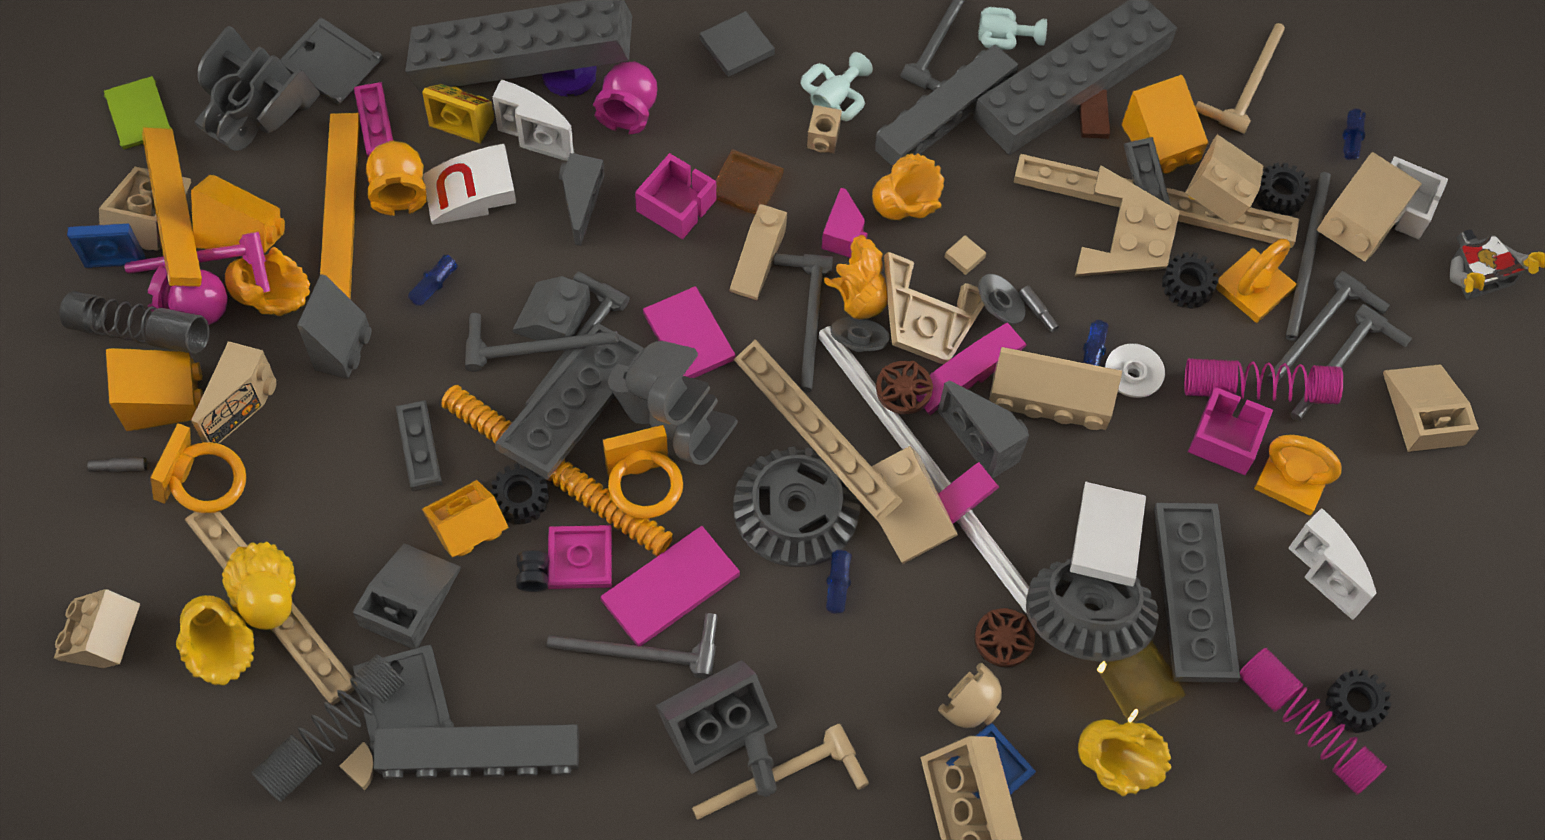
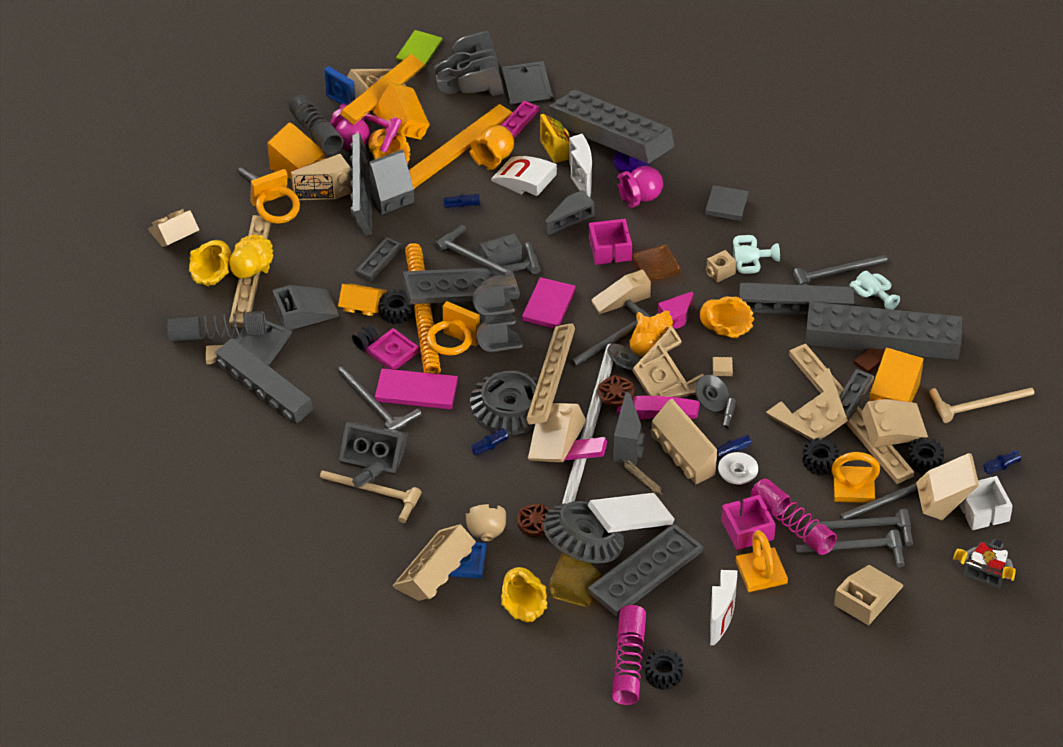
camera: 50 degrees right, 15 degrees down
none -> dark grey plate [350,133,372,236]
none -> tan piece [623,460,663,495]

